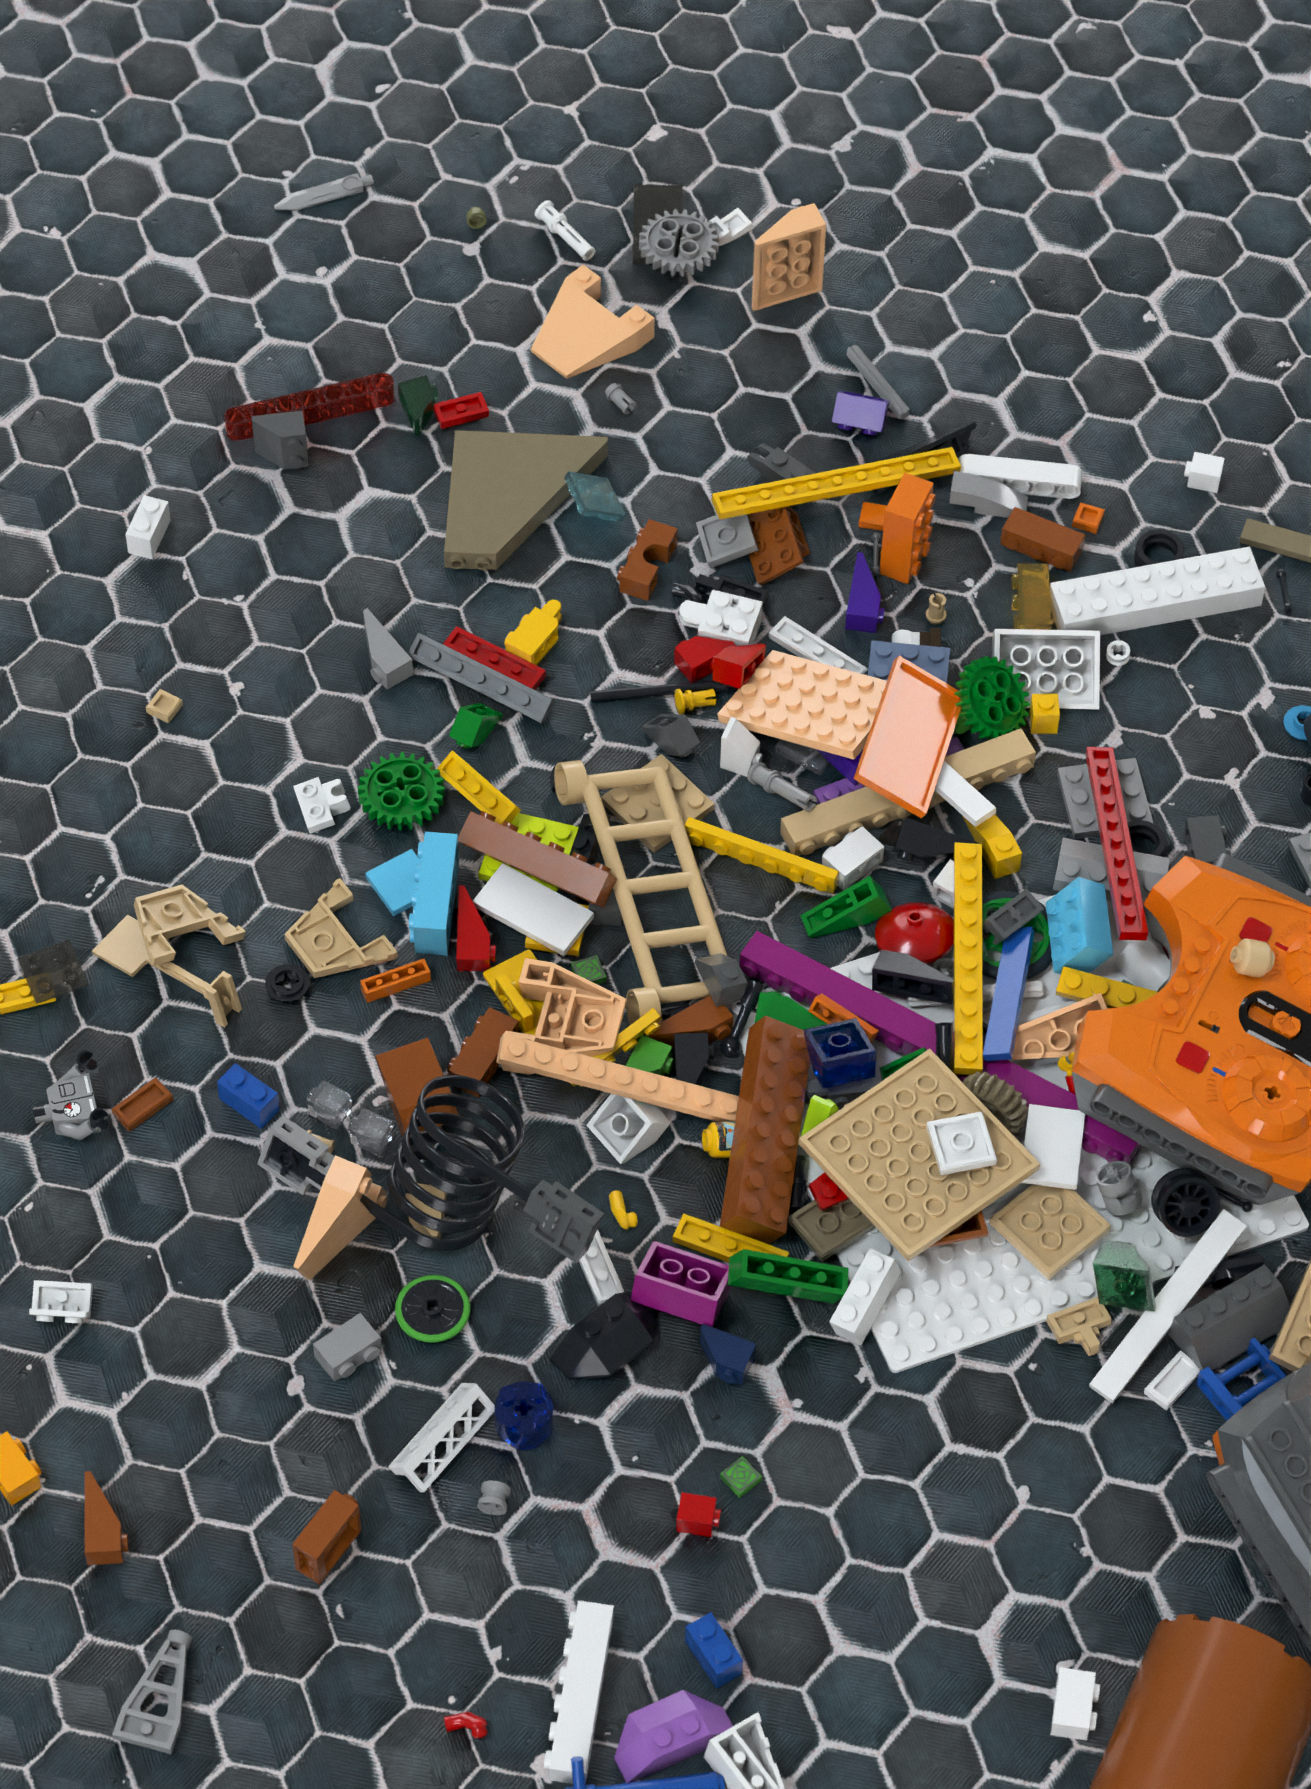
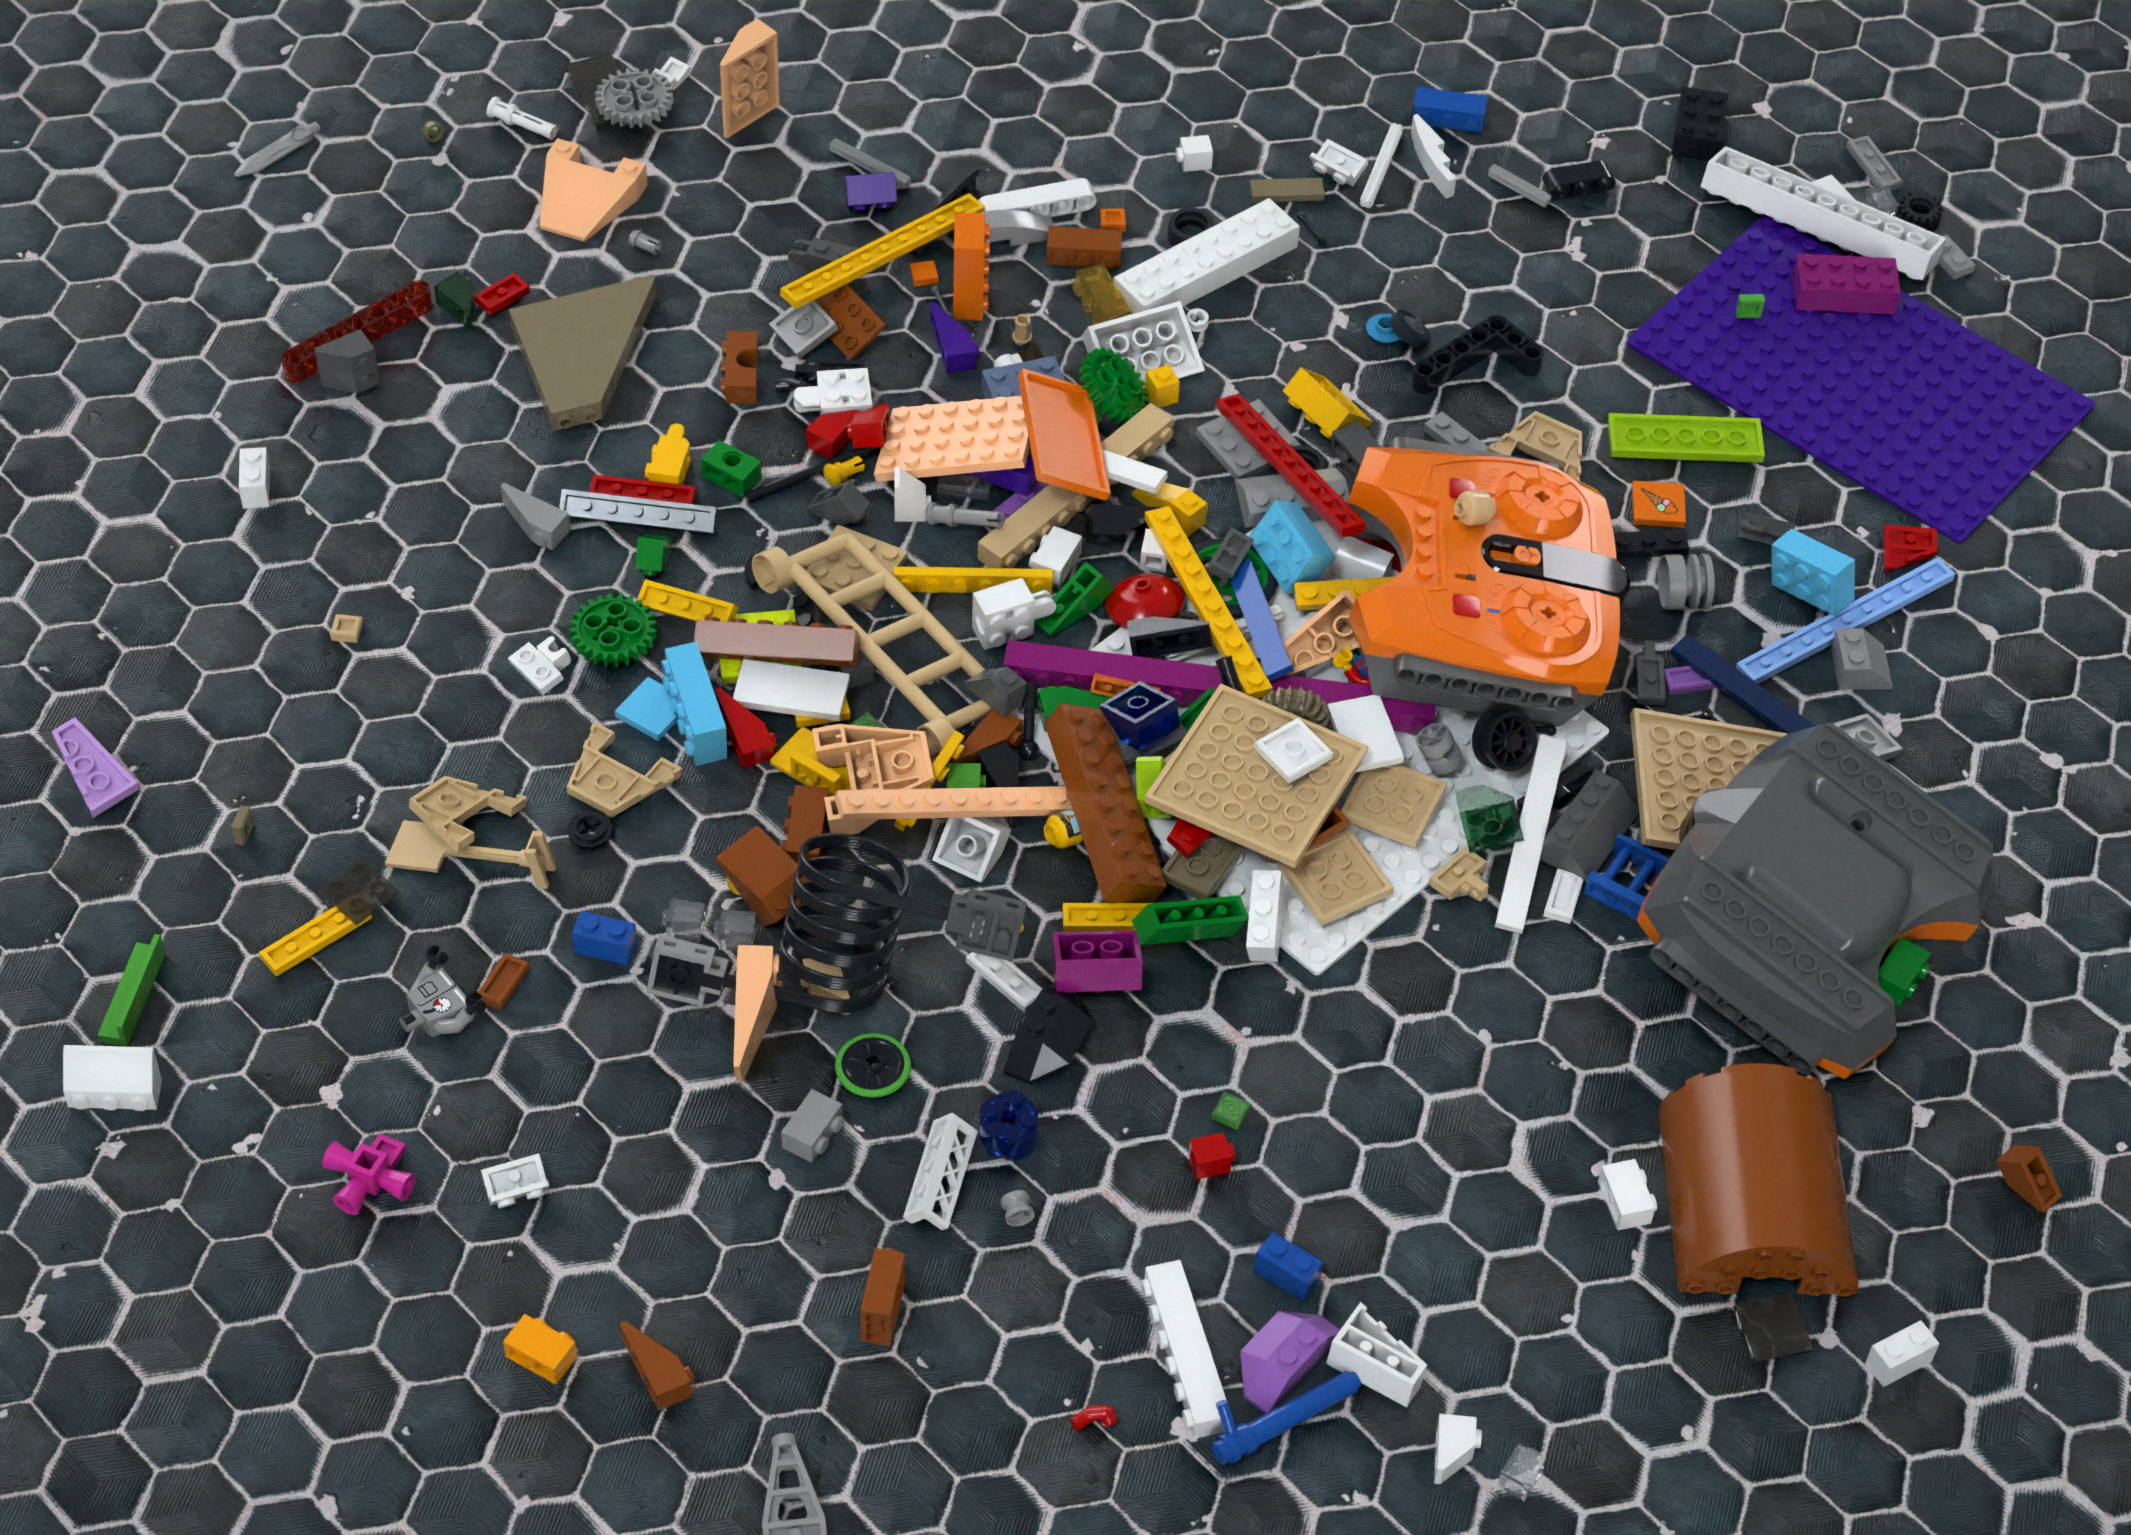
camera: 25 degrees left, 5 degrees down
orange piece [360,959,431,1003] -> none
clear light blue tile [564,471,626,522] -> none
dark blue slope [700,1324,756,1386] -> none
white tile [769,616,868,675] -> none
none -> green brick [701,440,762,498]
none -> white brick [972,578,1056,650]
none -> tan plate [1277,828,1393,926]
none -> yellow slope [1283,367,1373,440]

